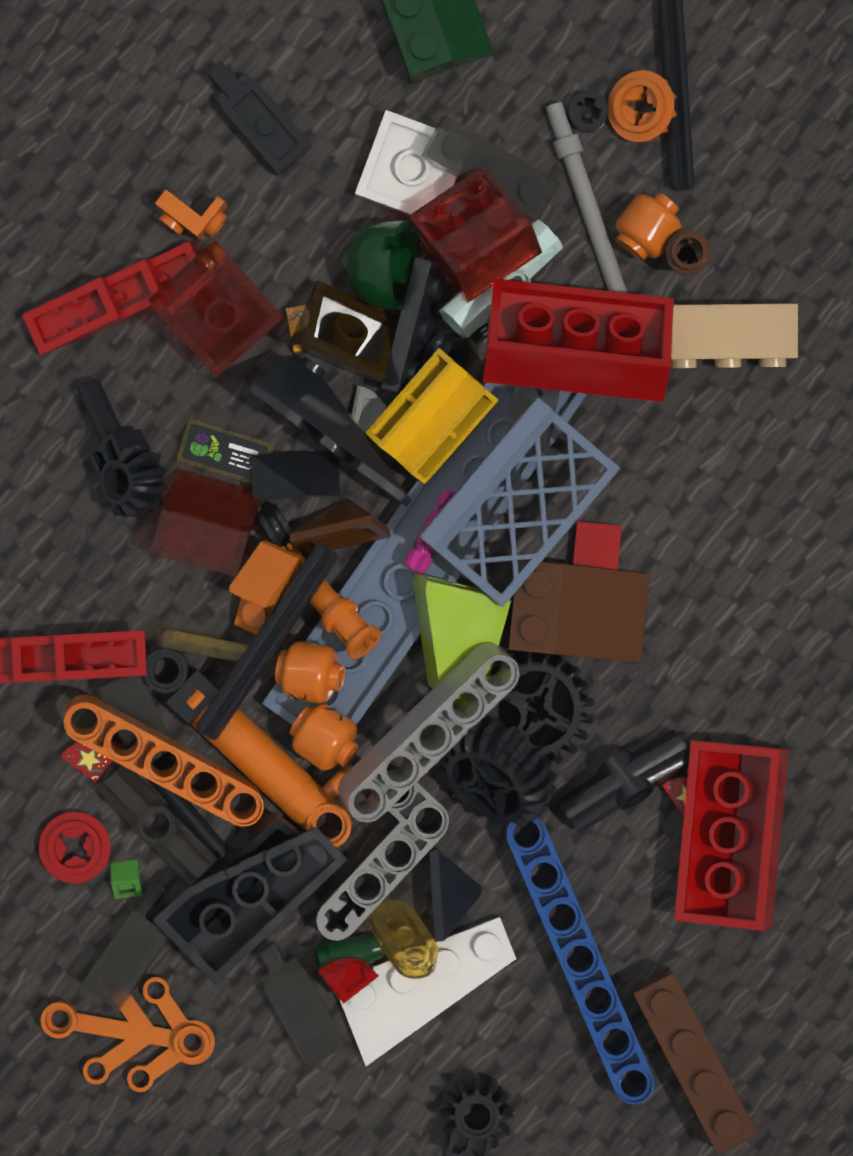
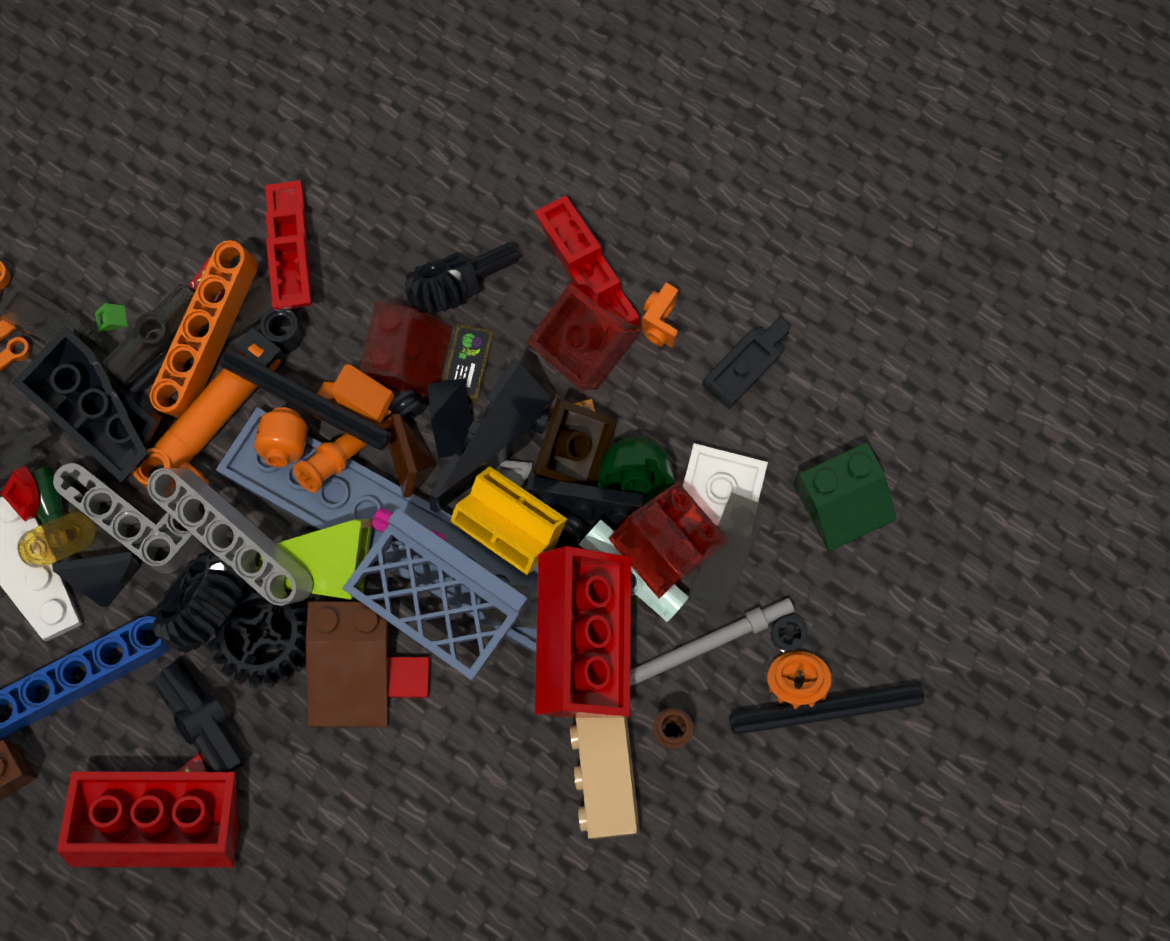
camera: 80 degrees right, 15 degrees down
red gear [39,812,111,883] -> none
clear yellow tile [161,629,249,662] -> none
orange head [290,703,359,771] -> none
orange head [615,193,682,261] -> none

